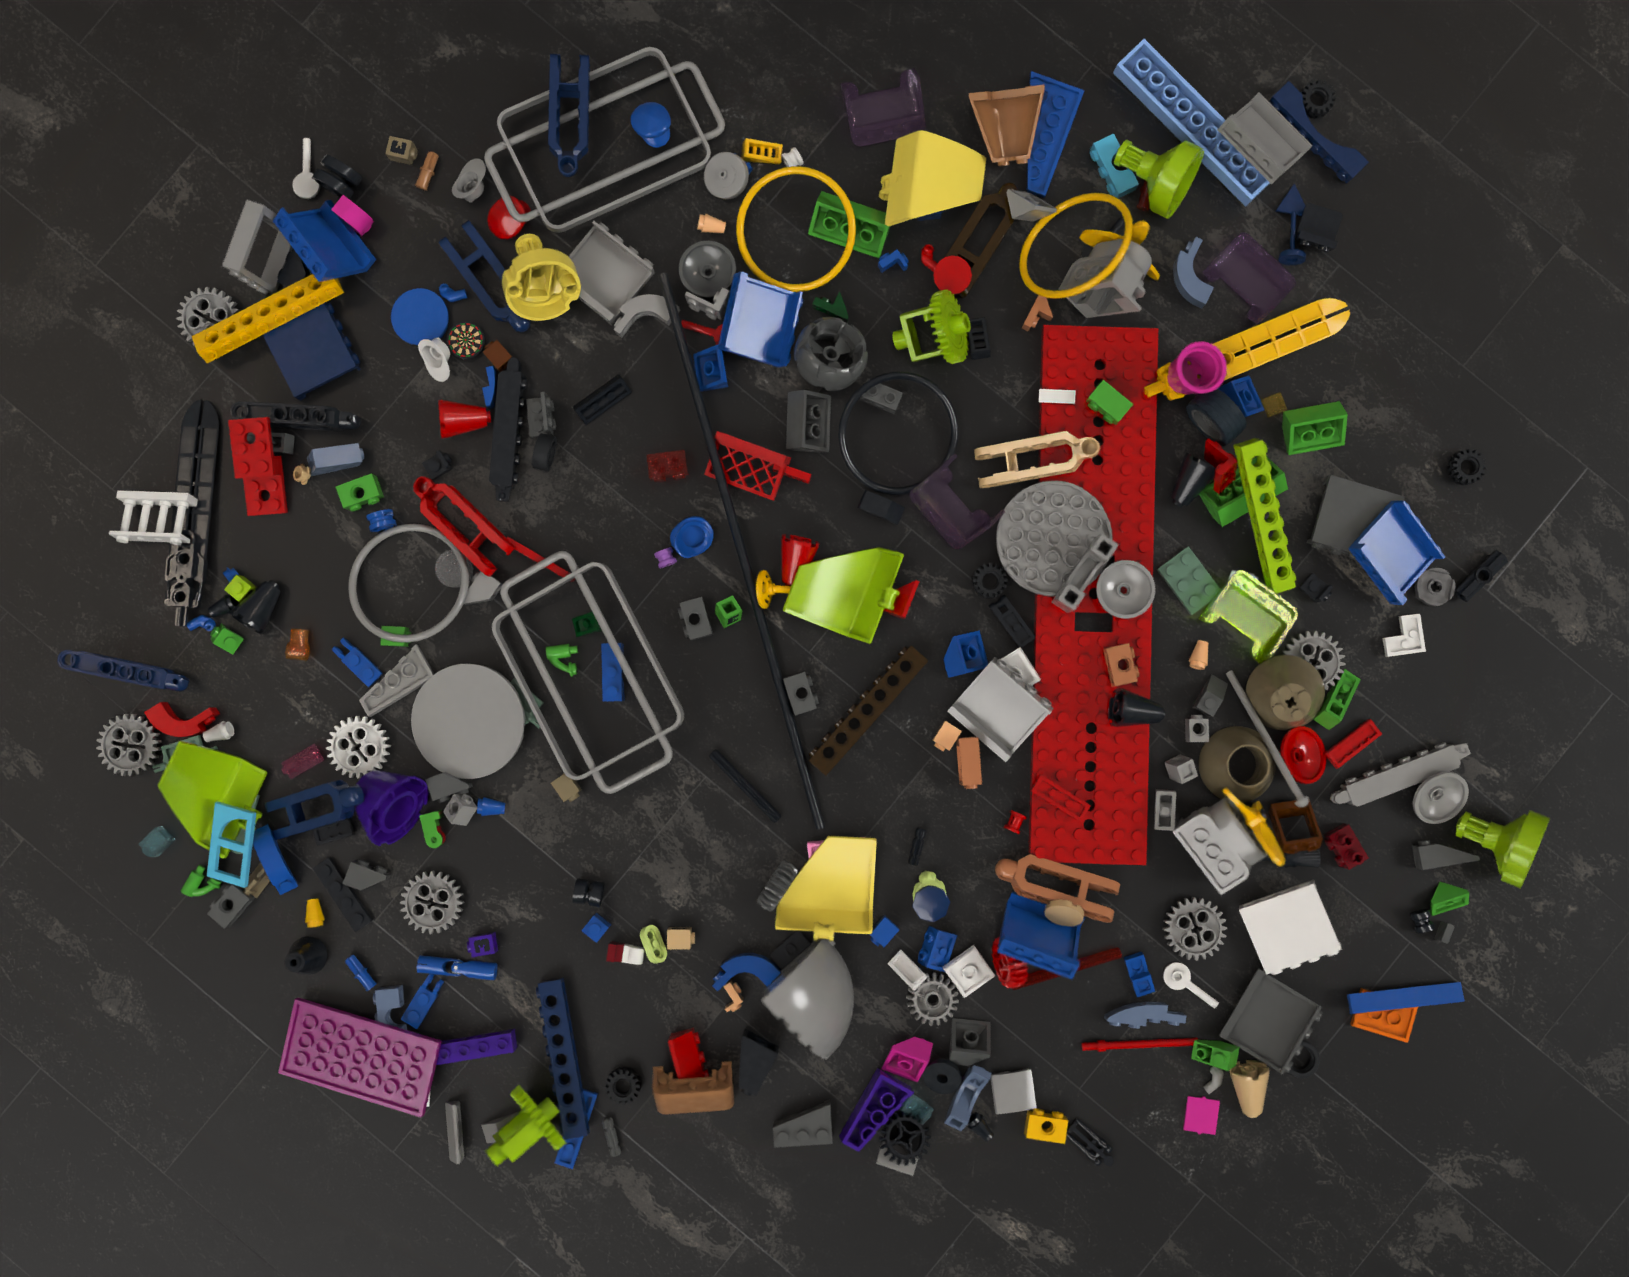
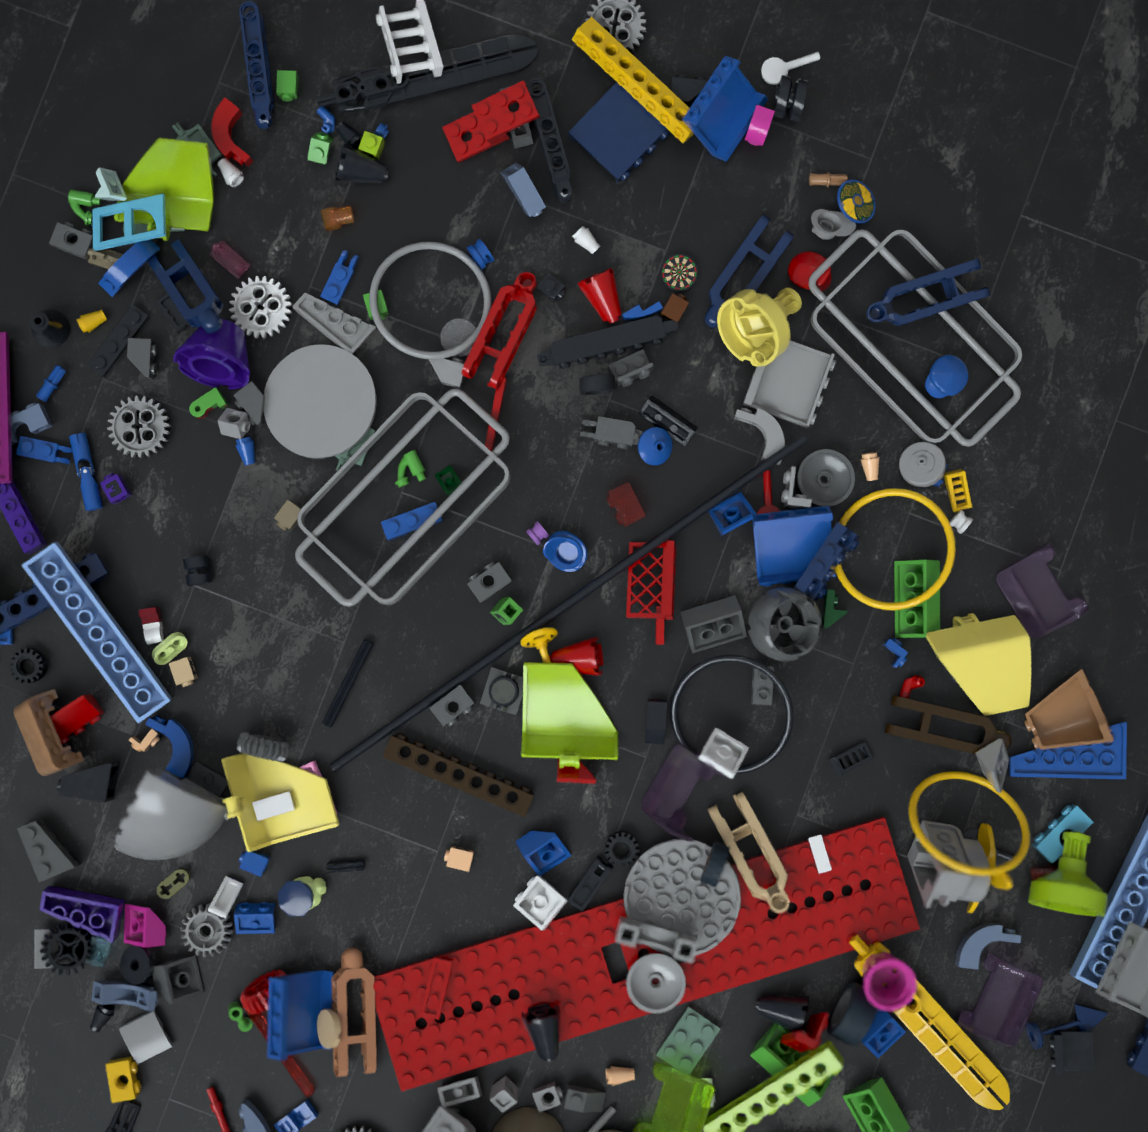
camera: 70 degrees right, 0 degrees up
light grey gear [96,714,162,776] -> none
clear light blue brick [139,826,175,858] -> none
light grey window [222,200,293,295] -> none
tan plate [293,464,311,485] -> none
bright green brick [336,473,384,512] -> none
dark tan brick [385,136,418,165] -> none
blue tile [391,288,449,346] -> none
white piece [418,337,450,382] -> none
blue arm [439,284,468,302] -> none
blue brick [582,913,611,943] -> none
lime piece [892,289,971,364] -> none
red tile [933,256,972,295] -> none
white plate [942,945,995,998] -> none
light grey panel [947,657,1053,762] -> none
nougat window [956,737,982,789] -> none
red bush [1004,810,1027,834] -> none
nougat slope [1022,295,1053,331] -> none
bright green brick [1086,380,1133,425] -> none
nougat brick [1103,643,1139,687] -> none
clear yellow tile [1261,392,1288,418] -> none
none -> light blue brick [22,541,172,723]
none -> light aqua slope [95,168,127,201]
none -> olive beam [157,868,191,899]
none -> bright green plant [228,1002,253,1032]
none -> white tile [252,791,295,821]
none -> bright green brick [276,70,299,101]
none -> piece [480,667,523,715]
none -> white cone [572,226,600,254]
none -> dark grey hinge [580,416,643,450]
none -> blue dish [638,427,672,465]
none -> white plate [699,728,749,779]
none -> black wheel [700,841,730,888]
none -> dark blue bracket [795,522,860,601]
none -> shield [837,180,875,223]

